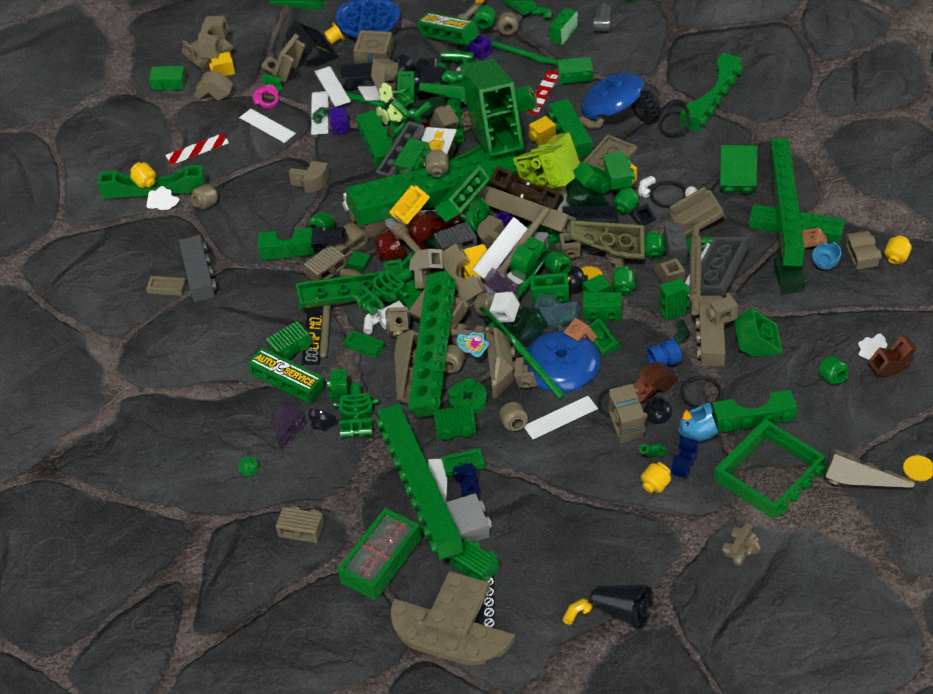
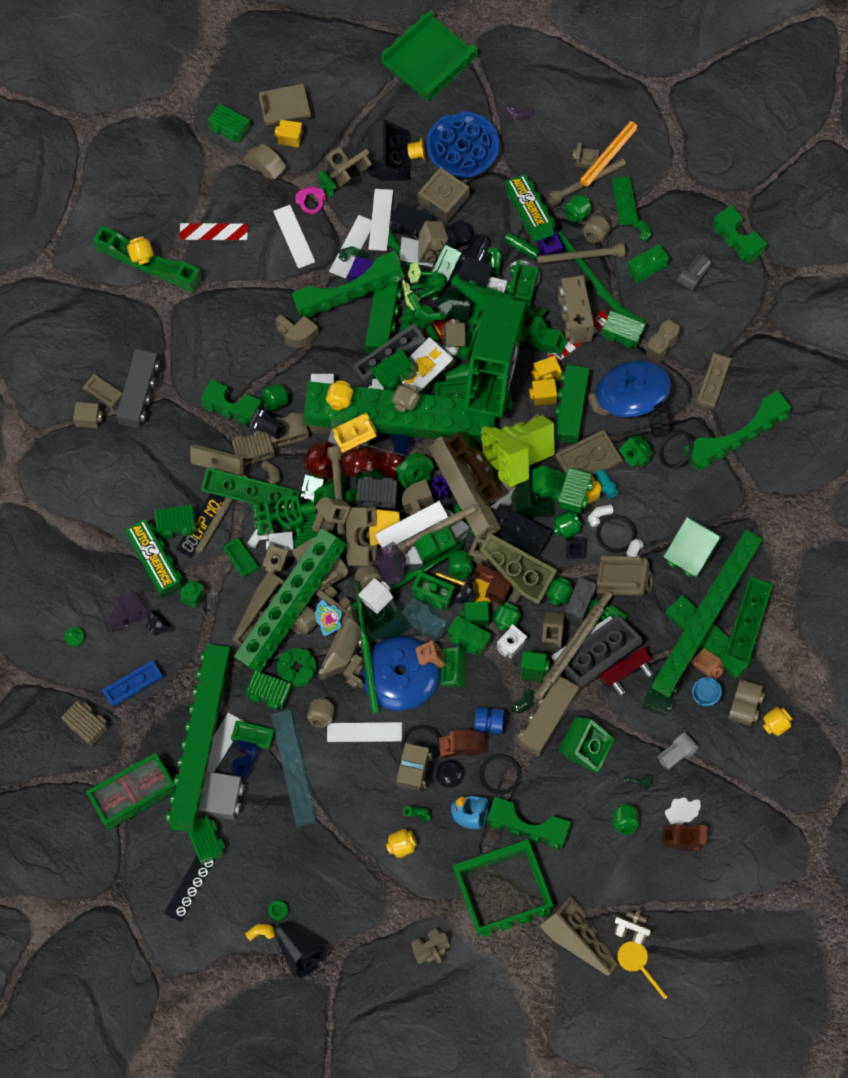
camera: 25 degrees right, 20 degrees up
white sticker [146,186,179,210] -> none
dark tan head [191,184,218,209] -> none
dark tan arch [195,16,228,59] -> none
green torso [332,383,380,439] -> none
green tile [347,251,371,272] -> none
dark tan plate [391,571,515,665] -> none
green brick [435,165,490,222] -> none
green arm [442,70,463,82] -> none
clear blue leg [670,436,699,479] -> none
dark tan brick [706,293,738,326] -> none
none -> dark tan brick [73,402,103,429]
none -> blue plate [102,660,163,708]
none -> dark tan tile [190,444,243,476]
none -> green tile [268,900,289,922]
none -> clear light blue tile [271,710,316,827]
none -> green arch [292,251,405,318]
none -> yellow head [326,381,353,410]
none -> green cone [445,363,470,381]
none -> copper brick [474,564,510,605]
none -> white brick [497,624,527,659]
none -> yellow brick [531,356,562,381]
none -> dark tan piece [537,242,625,263]
none -> dark tan piece [557,275,594,345]
none -> teal pin [594,469,619,499]
none -> dark red piece [599,647,654,695]
none -> hips [614,908,652,945]
none -> green brick [619,436,654,467]
none -> clear green hand [624,775,653,789]
none -> dark tan brick [646,319,680,363]
none -> light grey piece [657,732,699,770]
none -> dark tan tile [696,353,731,410]
none -> green piece [722,576,773,670]

